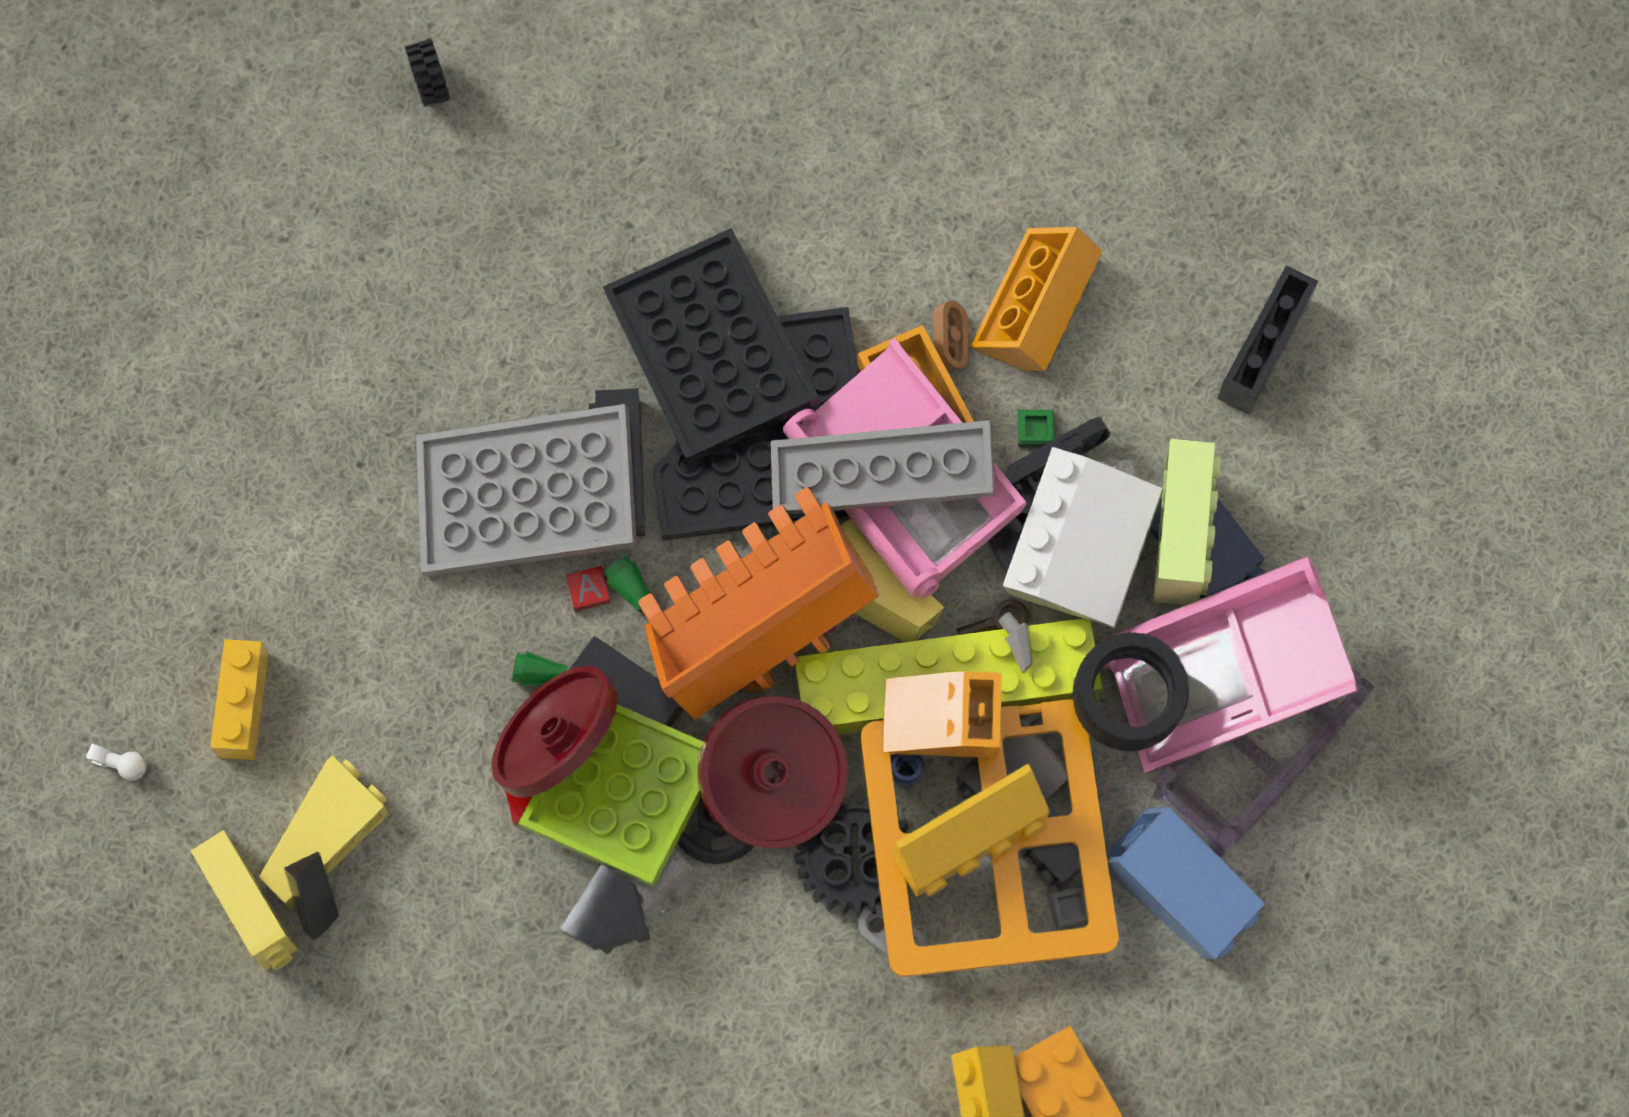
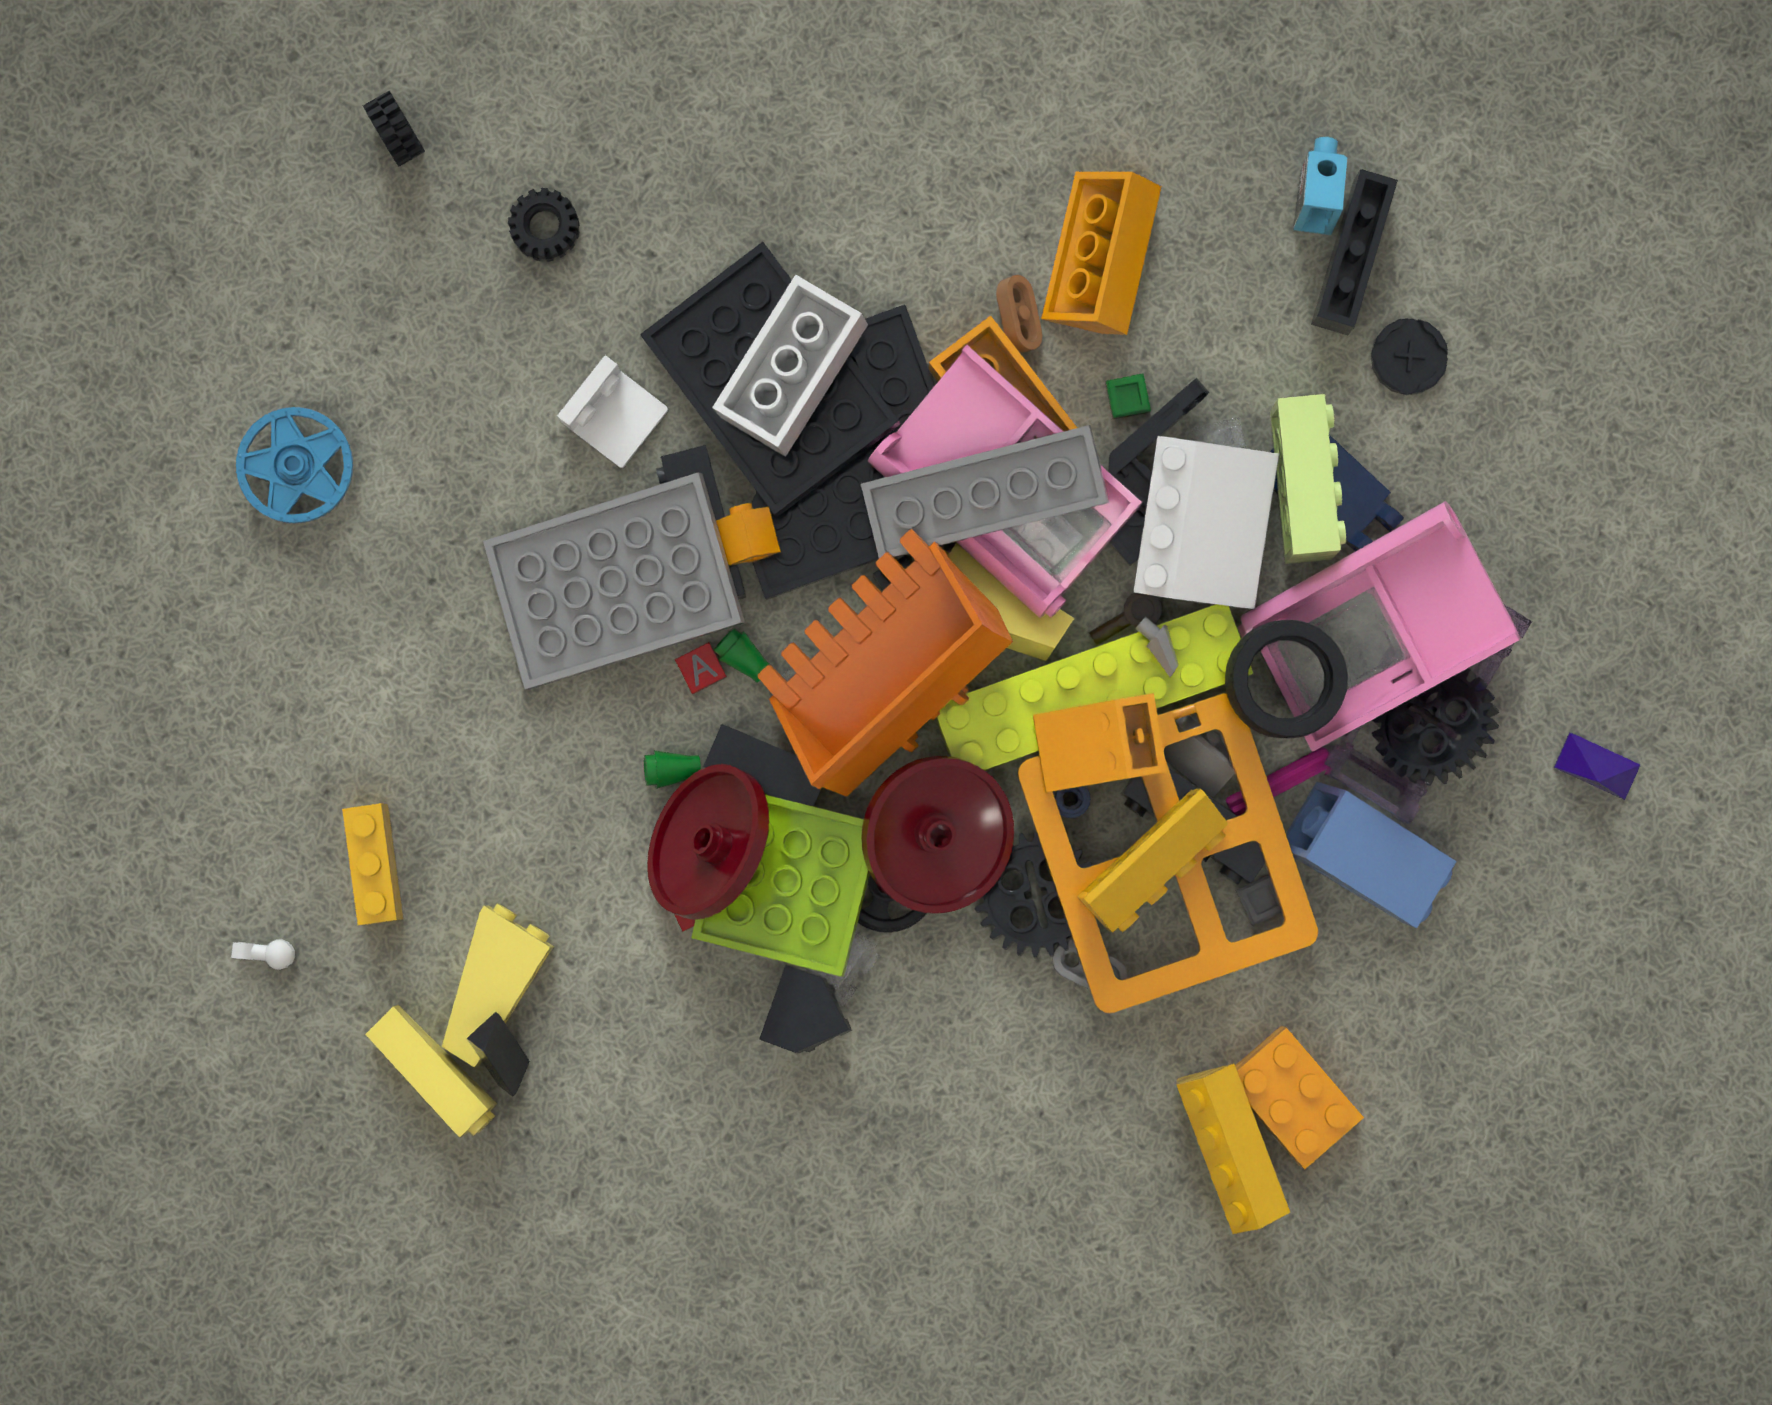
camera: 15 degrees left, 15 degrees up
none -> dark azure wheel [236,407,353,523]
none -> black tyre [508,188,580,262]
none -> white bracket [557,355,668,468]
none -> white brick [712,275,868,457]
none -> light orange brick [716,503,781,566]
none -> dark pink axle [1226,747,1334,816]
none -> medium azure torso [1293,137,1347,235]
none -> black tile [1371,318,1448,395]
none -> black gear [1372,668,1499,786]
none -> dark purple slope [1553,732,1640,800]

